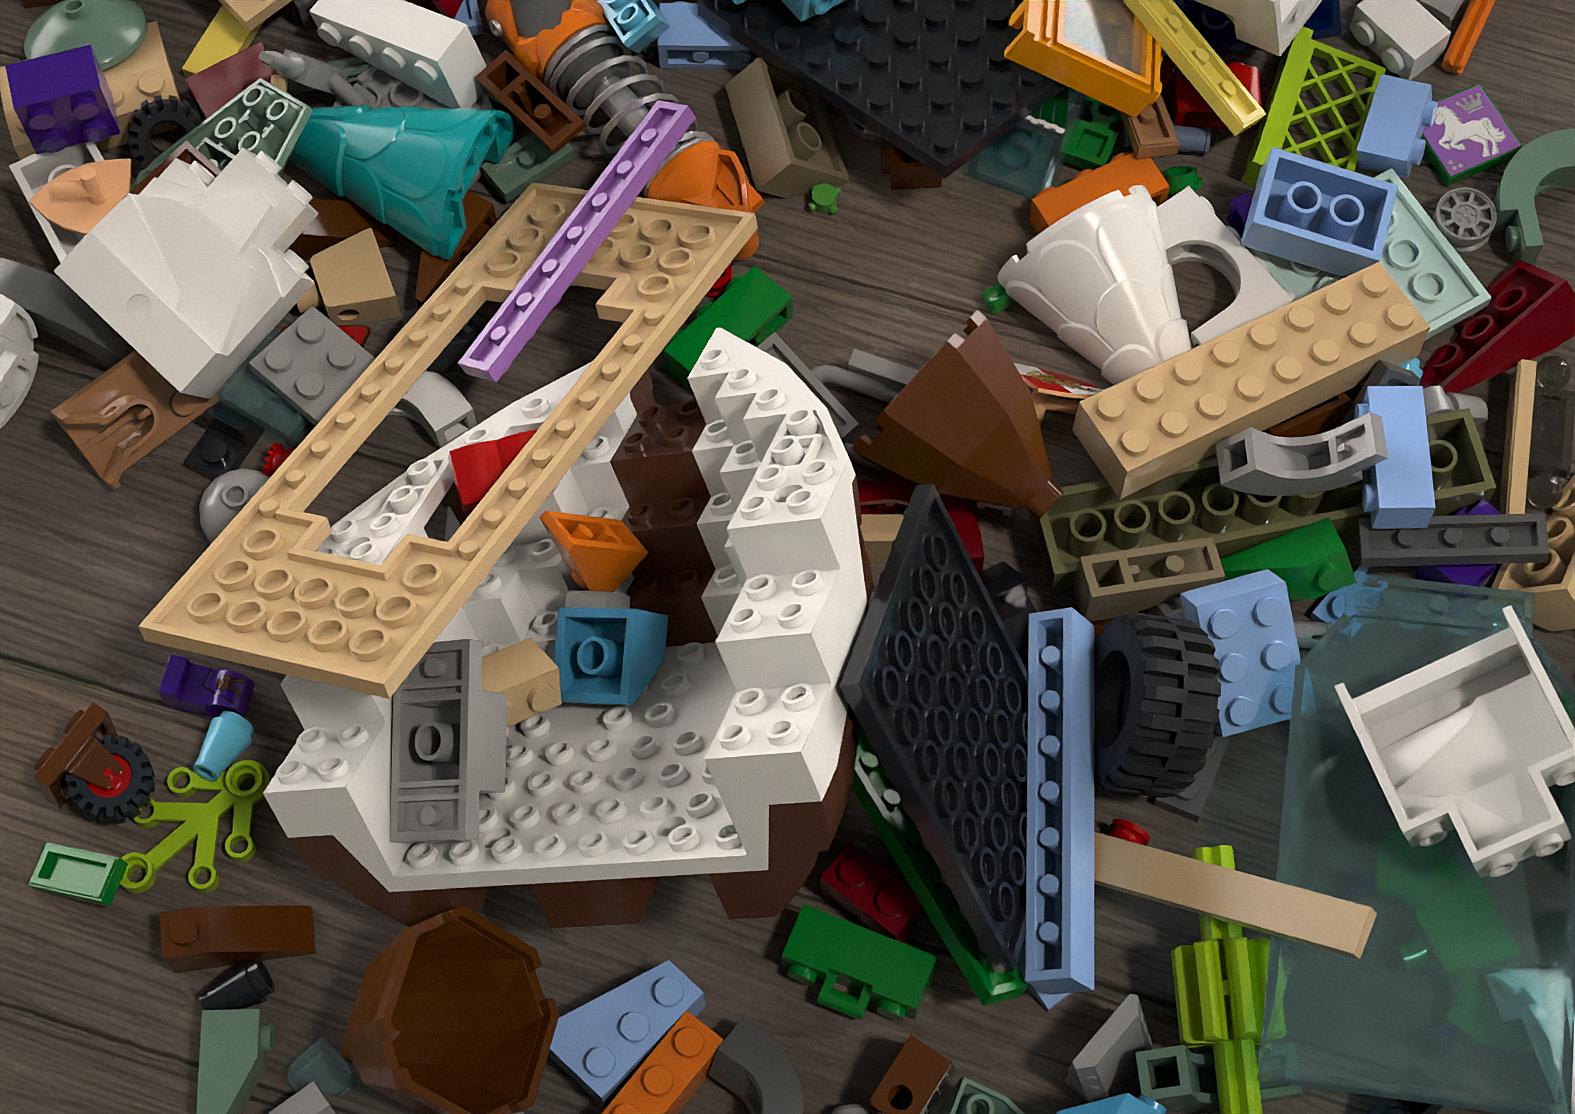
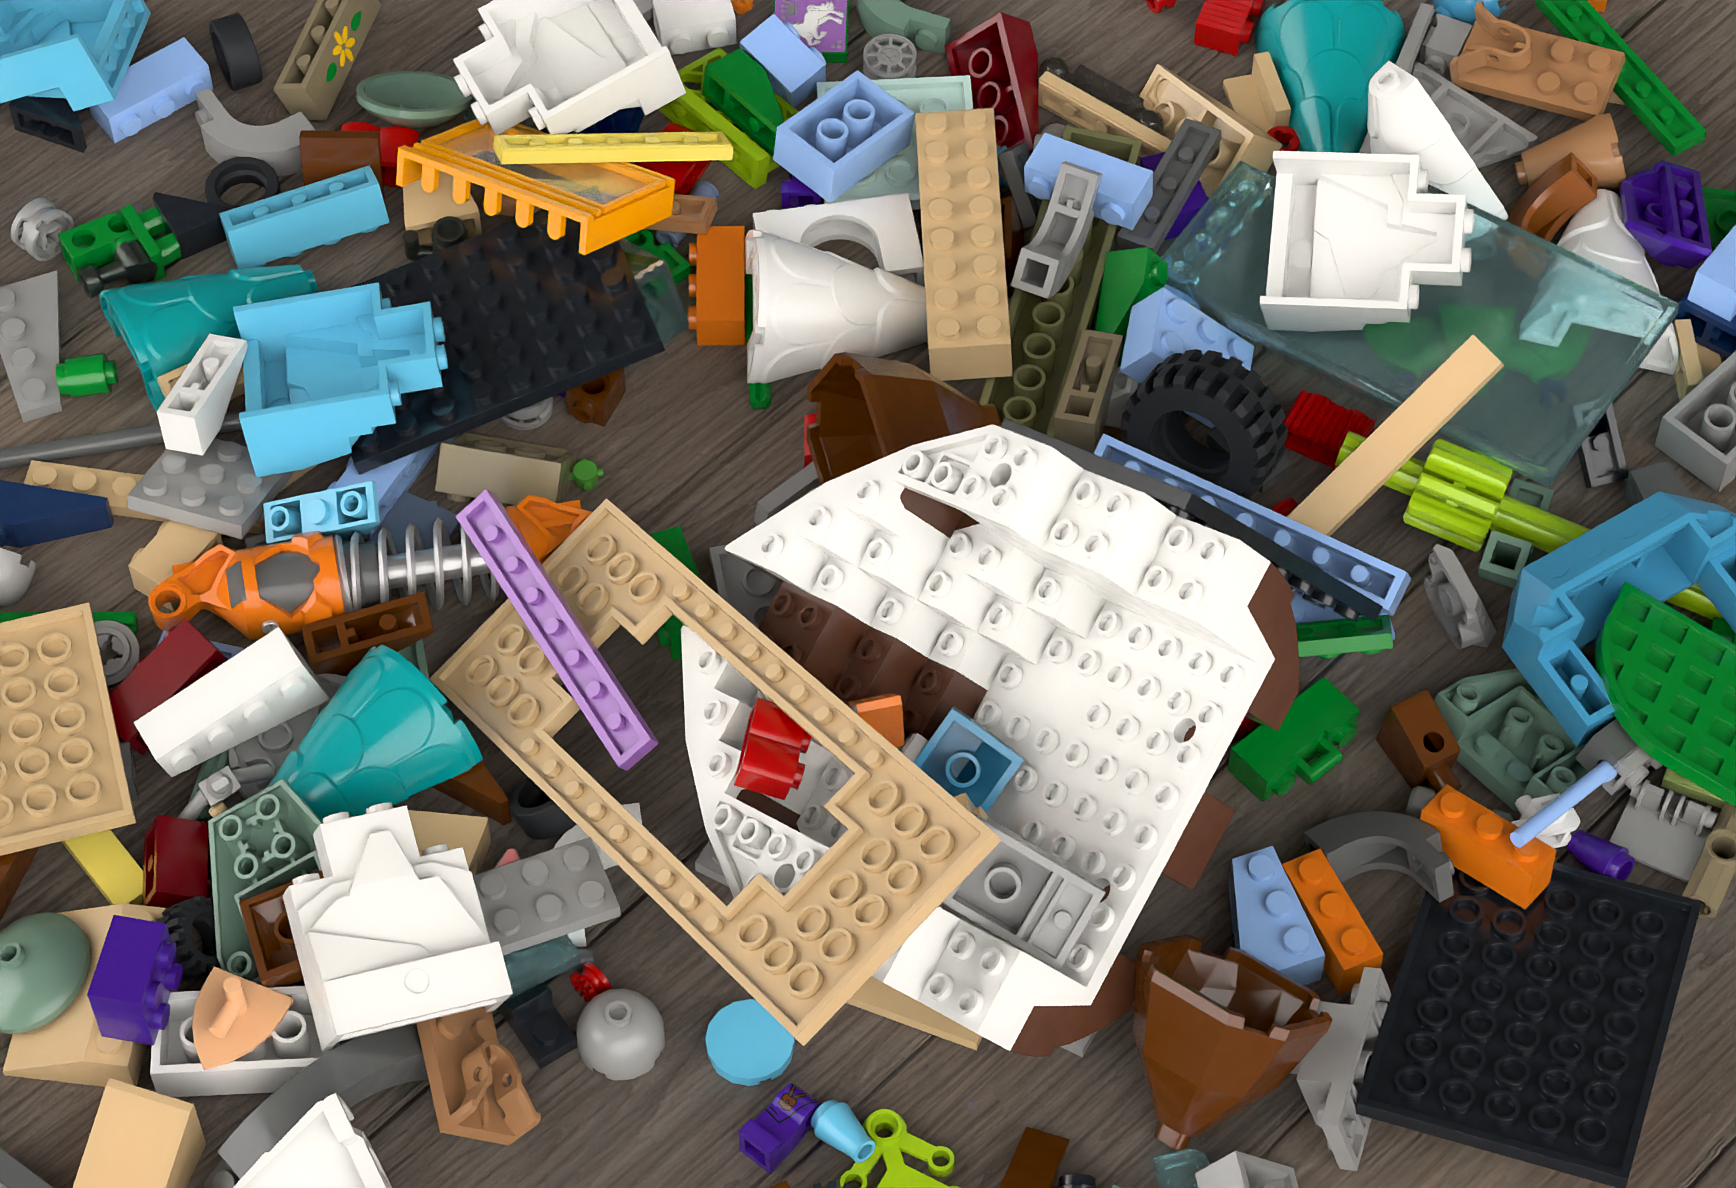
camera: 65 degrees left, 10 degrees down
green plate [1163,166,1202,198] -> none
none -> sand blue piece [368,491,461,555]
none -> green slope [701,48,785,157]
none -> red brick [1282,390,1375,469]

